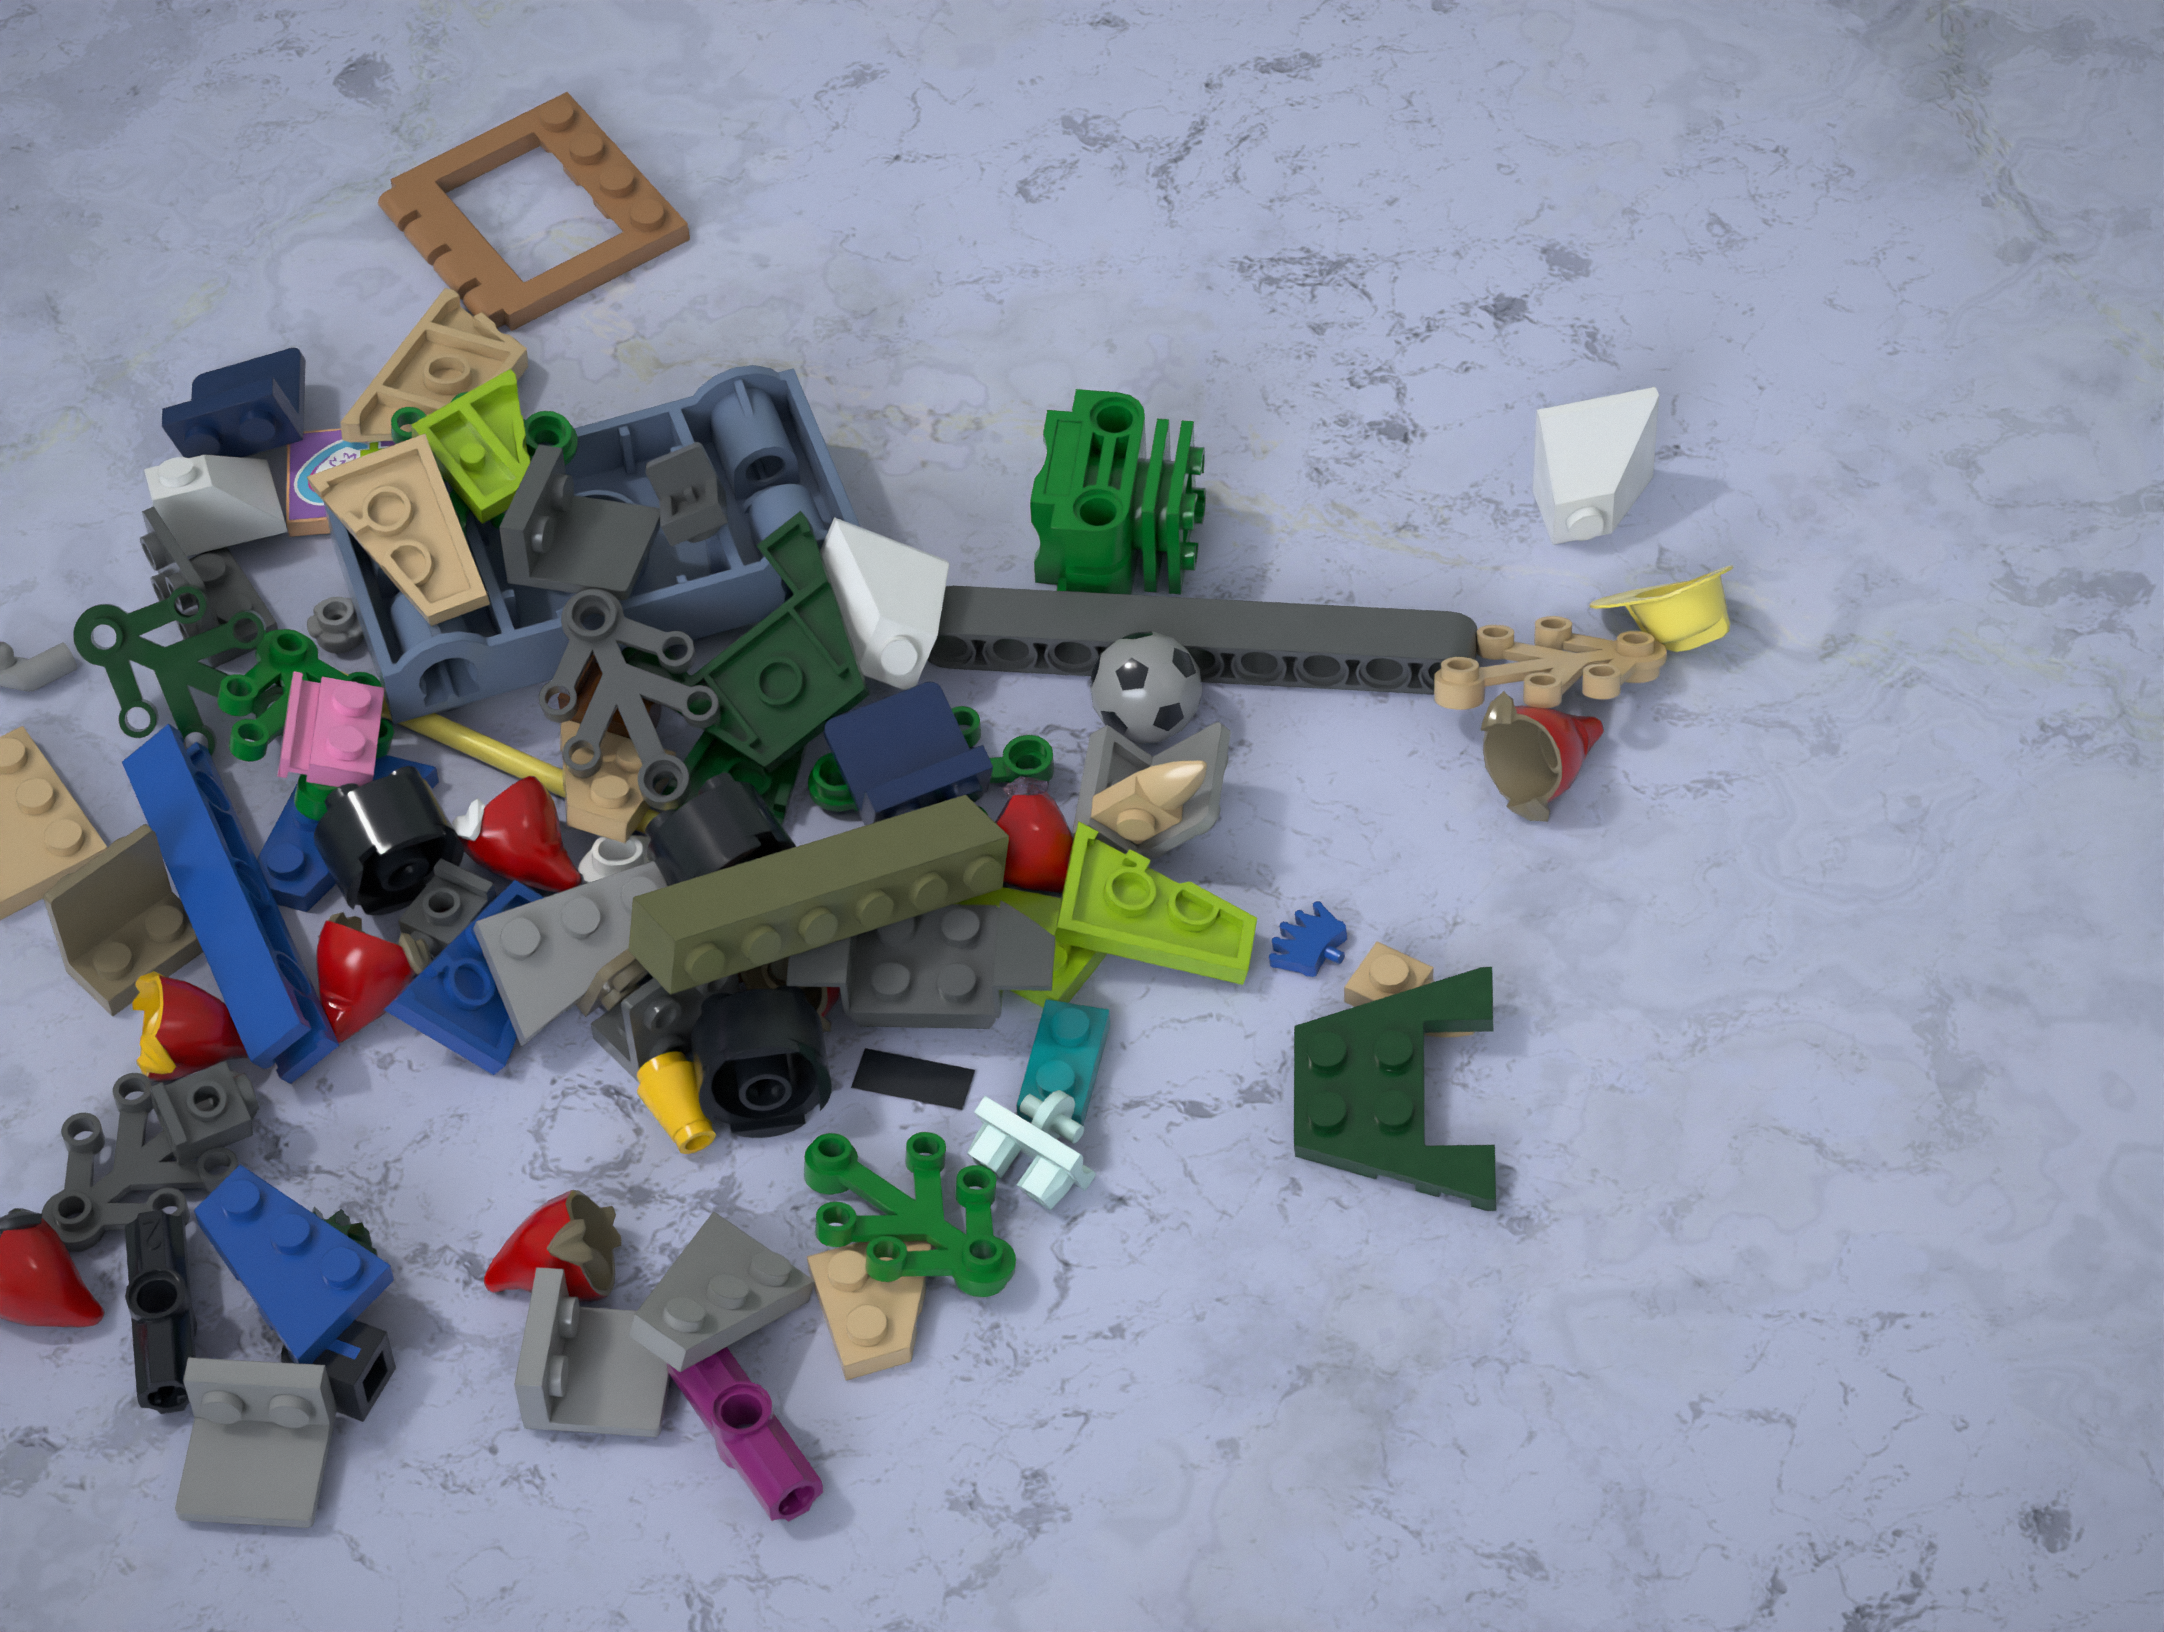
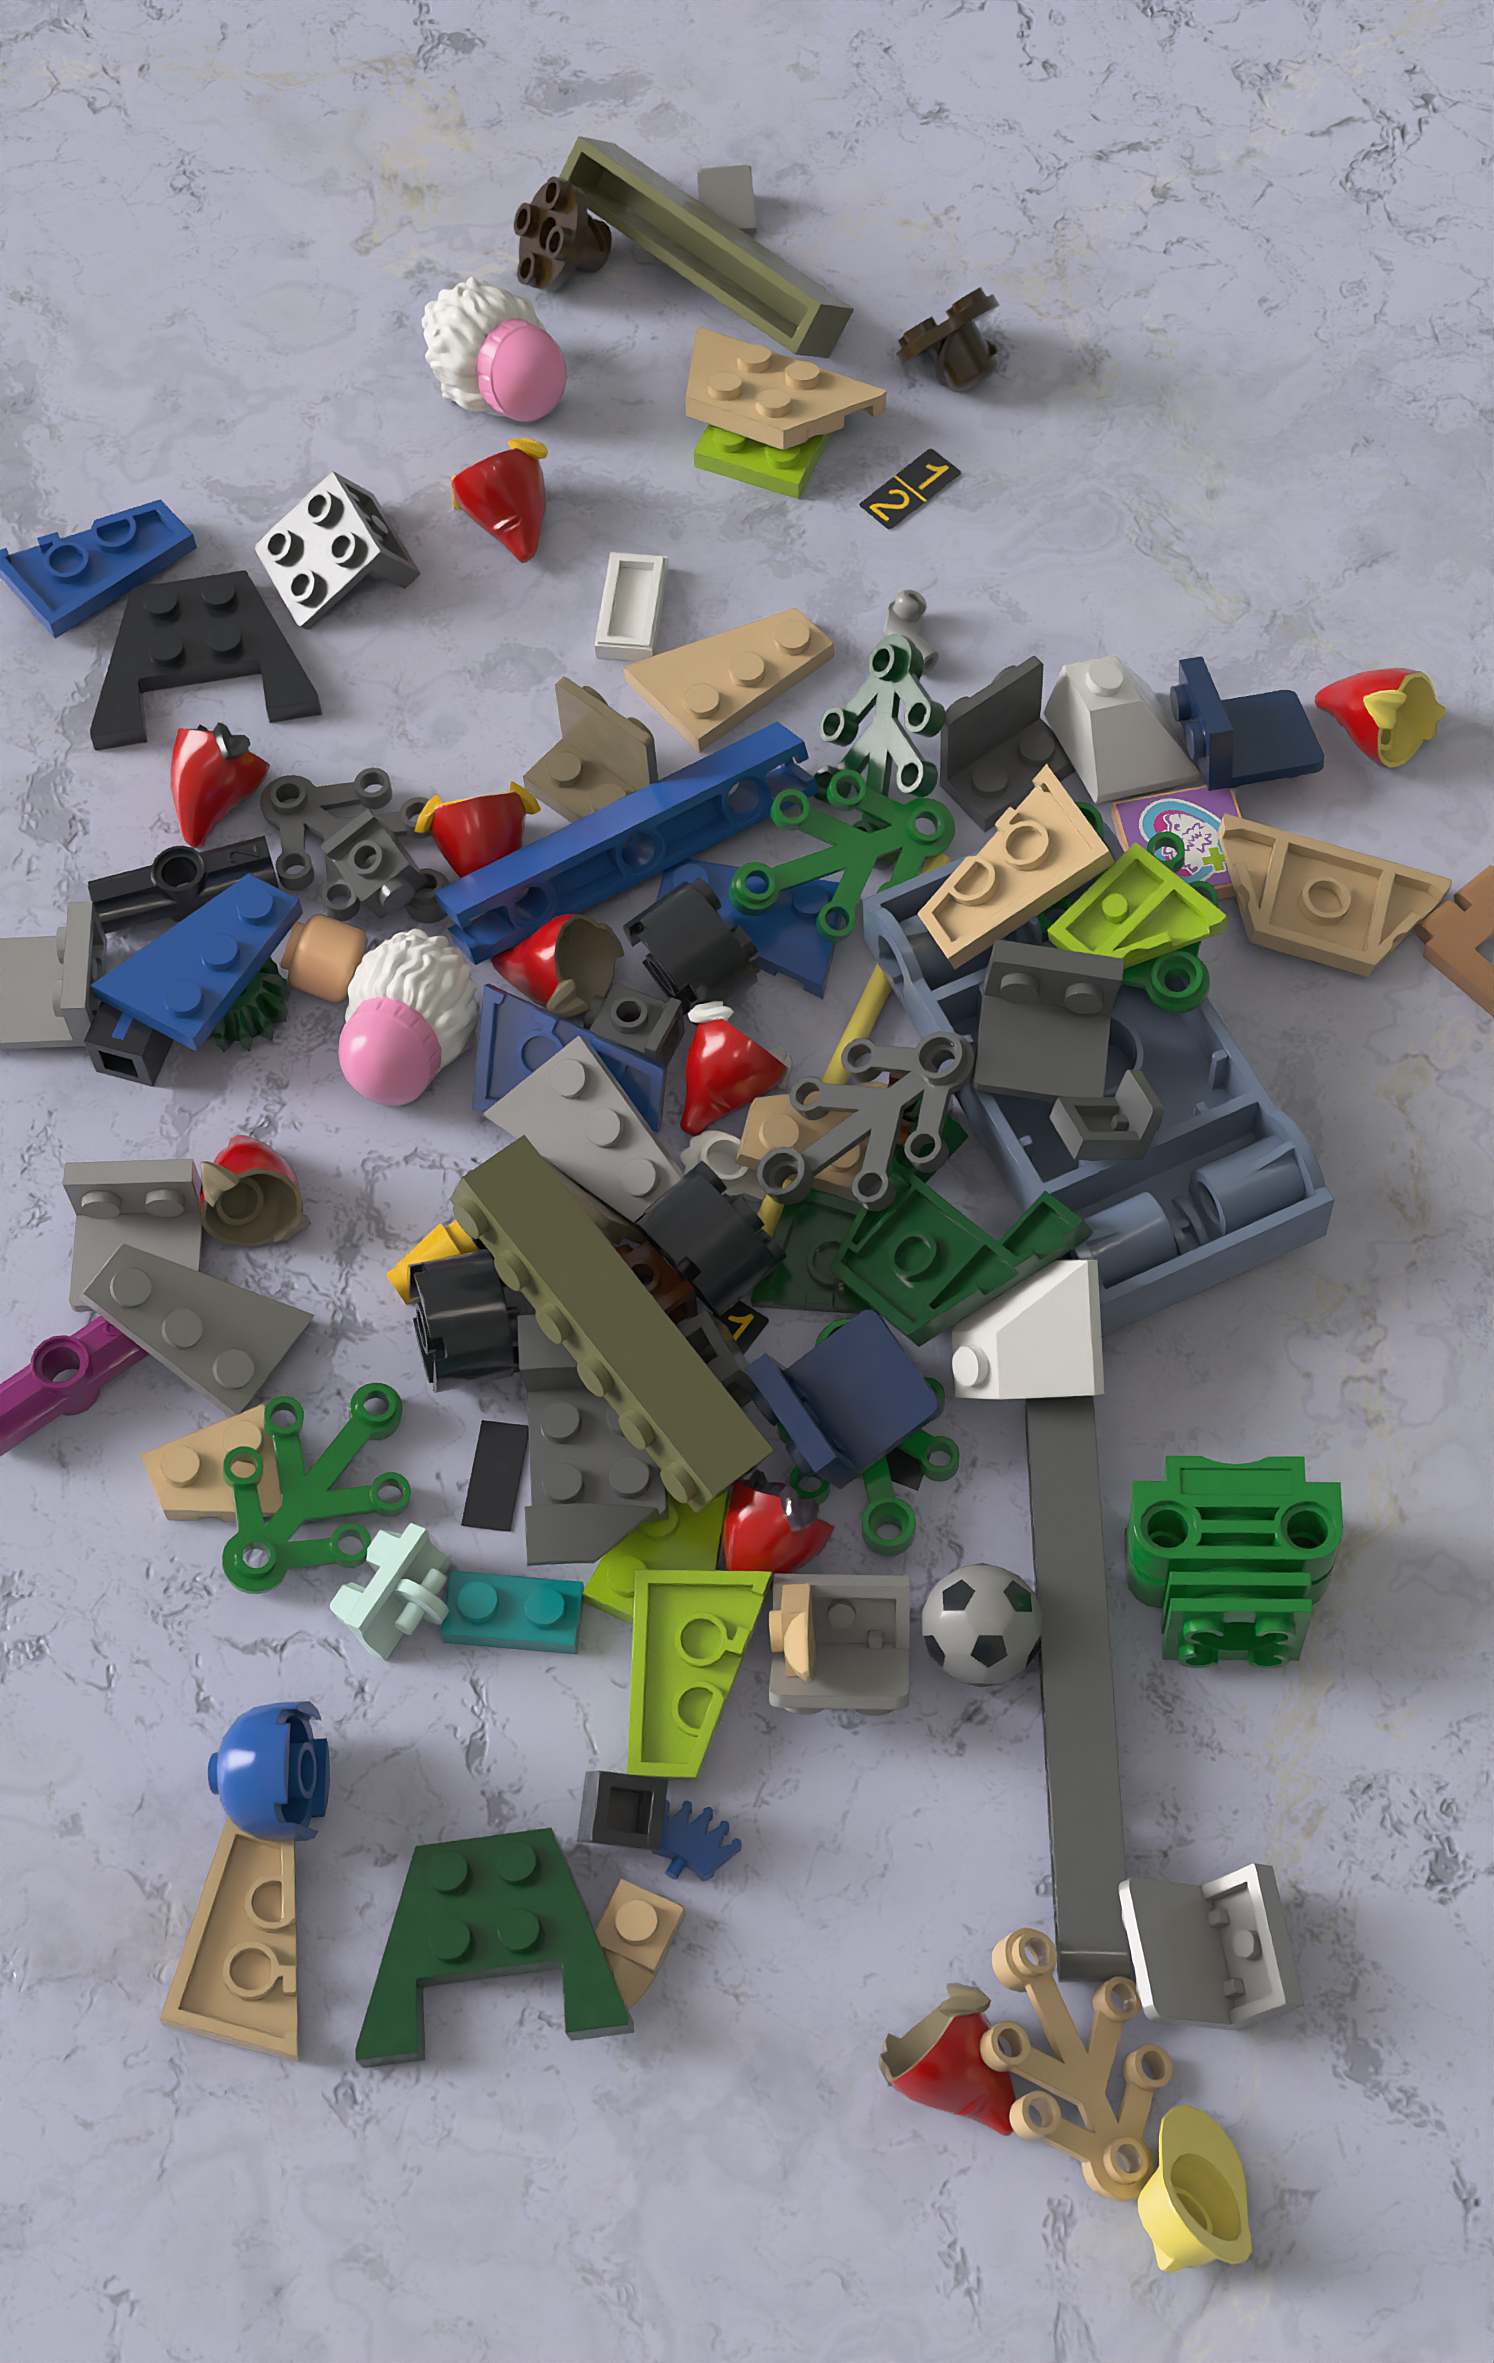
camera: 85 degrees right, 10 degrees up
bright pink plate [277,671,384,787] -> none
white slope [1533,387,1659,545] -> none
none -> tan wing [160,1817,299,2063]
none -> blue cylinder [208,1701,330,1842]
none -> light nougat head [280,914,368,1003]
none -> hair [338,929,480,1106]
none -> black brick [577,1770,669,1851]
none -> light grey bracket [1119,1863,1304,2031]
none -> hat [1314,668,1446,768]

